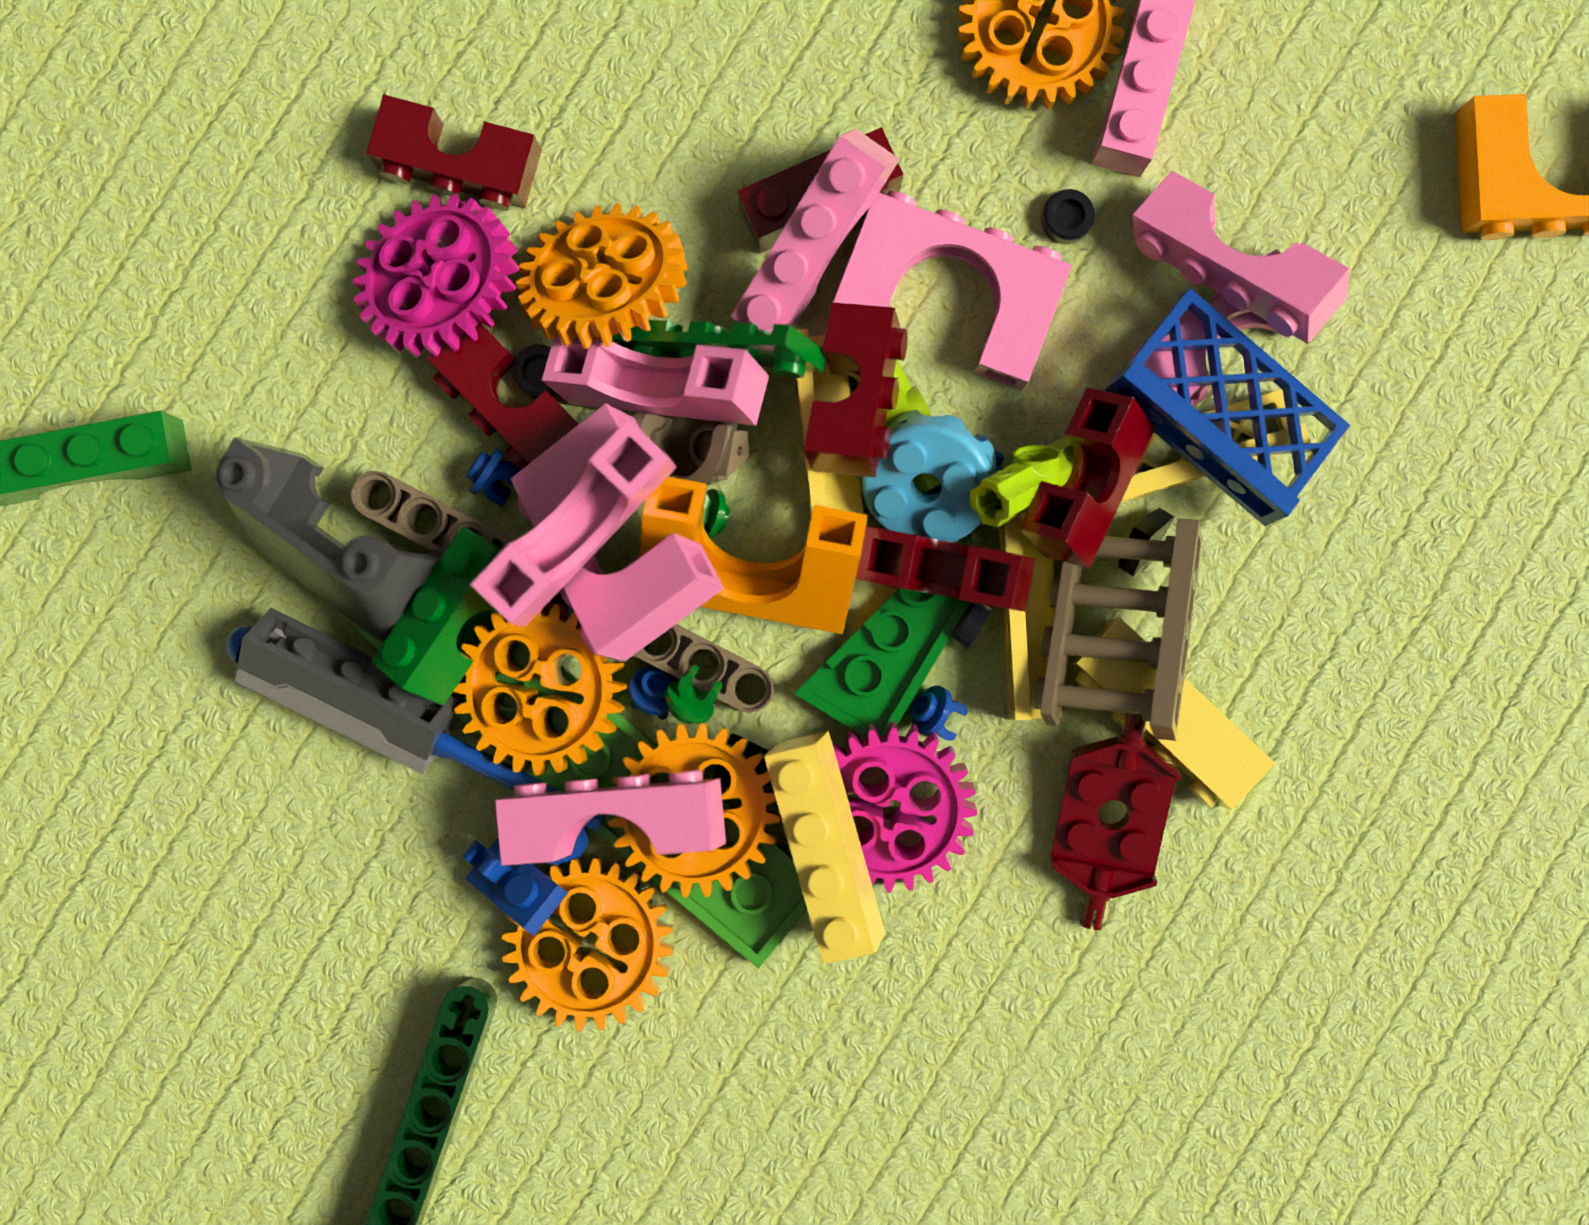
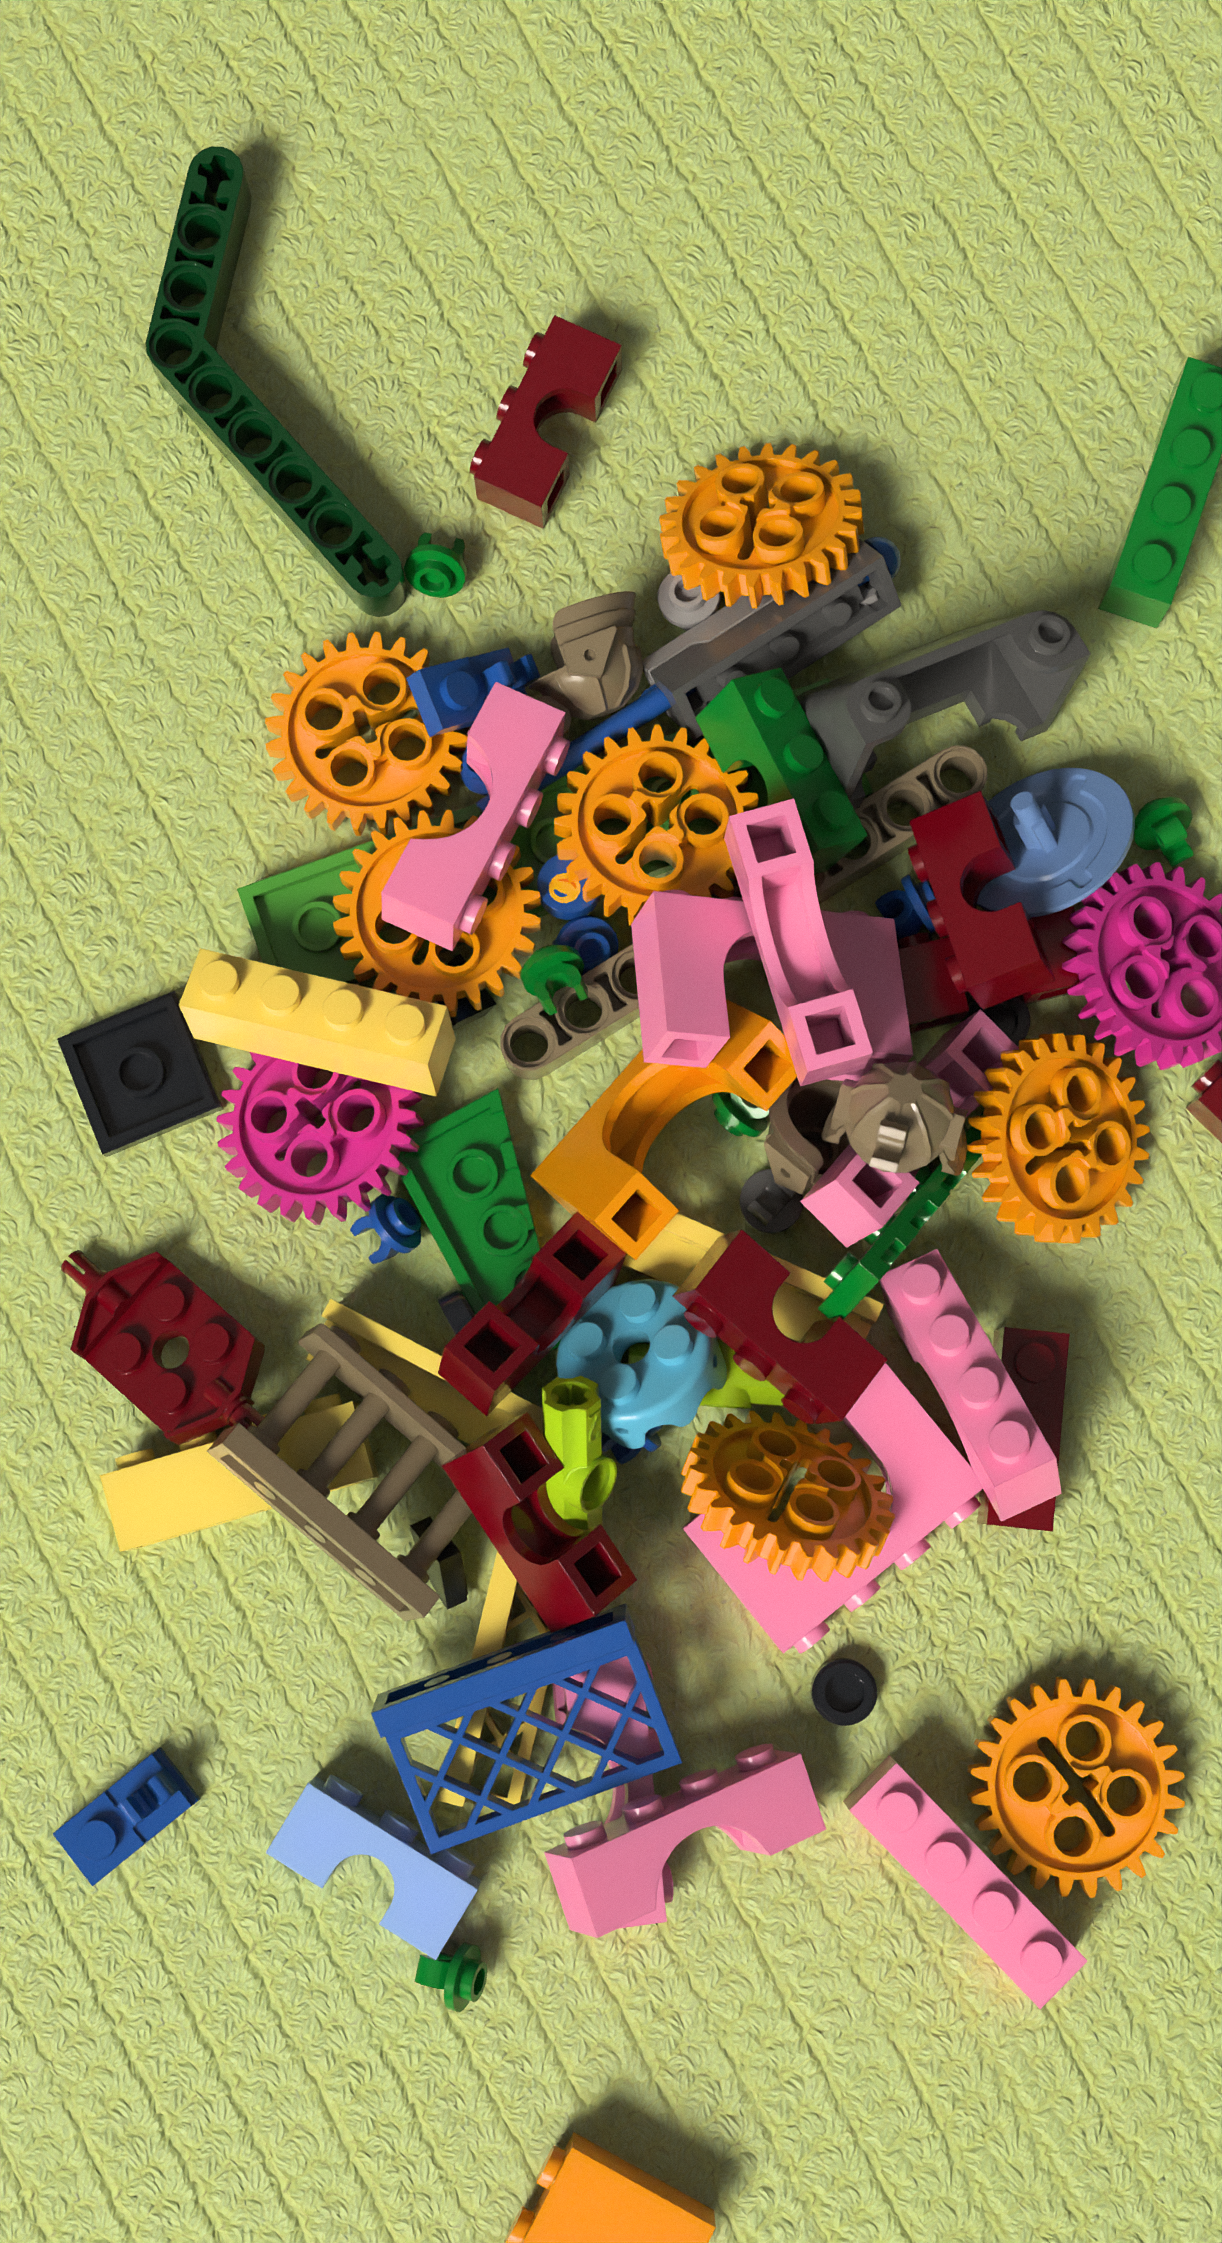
camera: 125 degrees right, 5 degrees down
none -> blue plate [53,1747,200,1886]
none -> black tile [57,991,224,1157]
none -> light blue arch [266,1775,481,1960]
none -> green plate [404,532,467,598]
none -> green plate [414,1942,488,2012]
none -> dark red arch [470,315,622,529]
none -> dark tan helmet [529,591,643,738]
none -> blue tile [537,855,601,920]
none -> light grey plate [658,572,721,631]
none -> light orange gear [659,443,864,609]
none -> light orange gear [681,1411,895,1582]
none -> dark grey plate [740,1169,803,1233]
none -> dark tan helmet [822,1060,968,1176]
none -> dark red arch [907,791,1056,1010]
none -> medium blue piece [977,768,1135,917]
none -> green plate [1133,797,1194,867]

